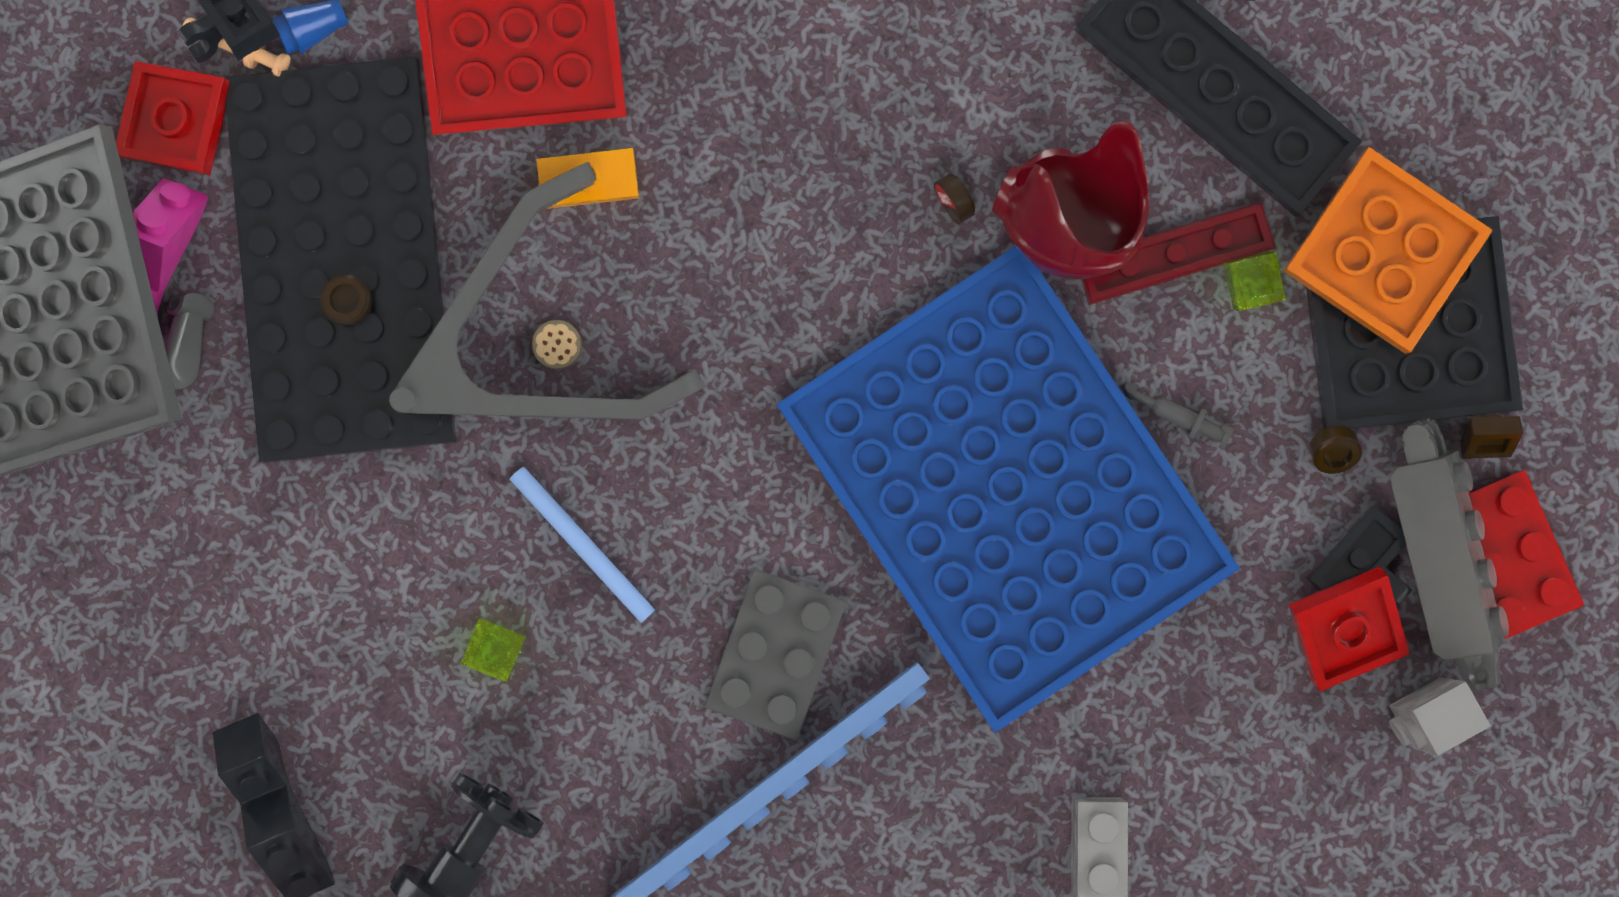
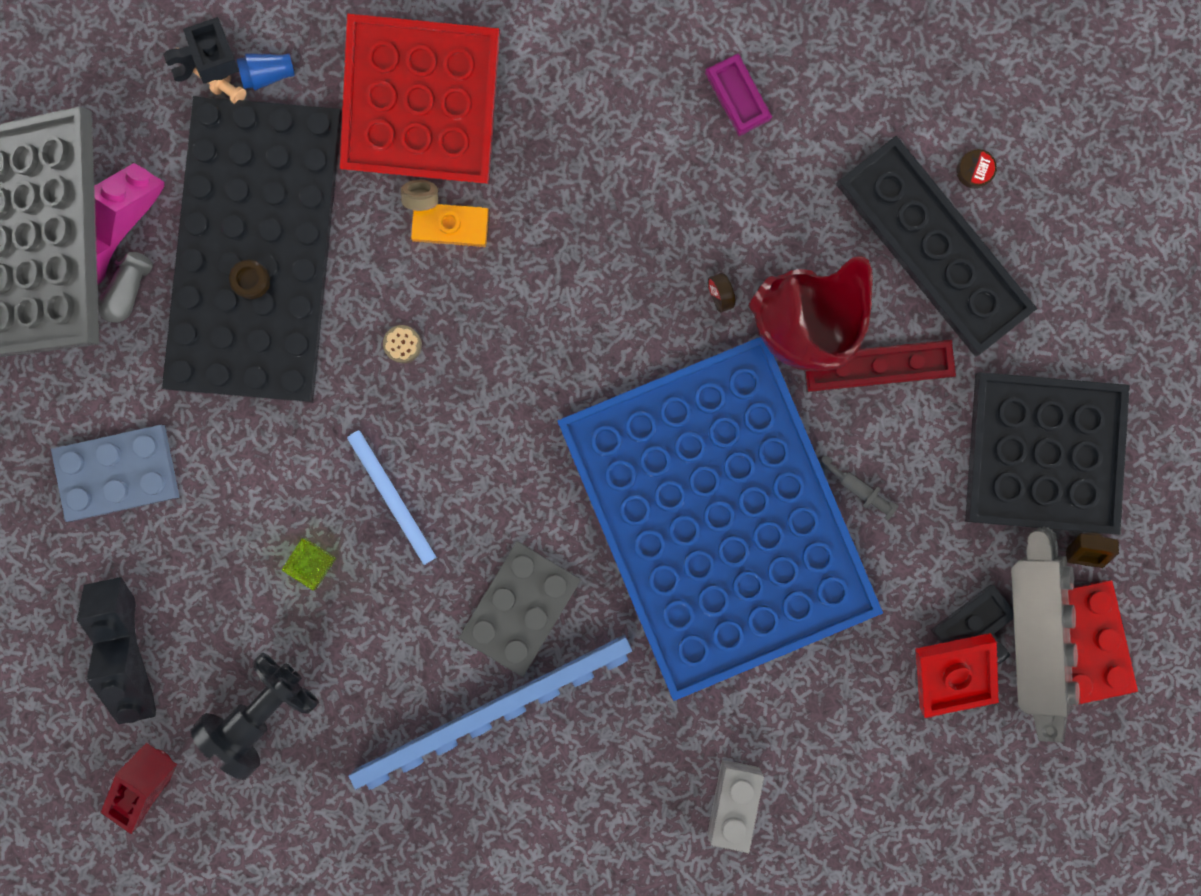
camera: 10 degrees right, 0 degrees up
red plate [116,61,230,176] -> none
dark grey piece [389,162,705,420] -> none
clear neon green plate [1224,252,1286,311] -> none
orange plate [1283,147,1493,354] -> none
dark brown tile [1309,426,1362,474] -> none
light grey brick [1389,677,1491,756] -> none
none -> sand blue plate [51,425,180,522]
none -> dark tan tile [401,180,439,211]

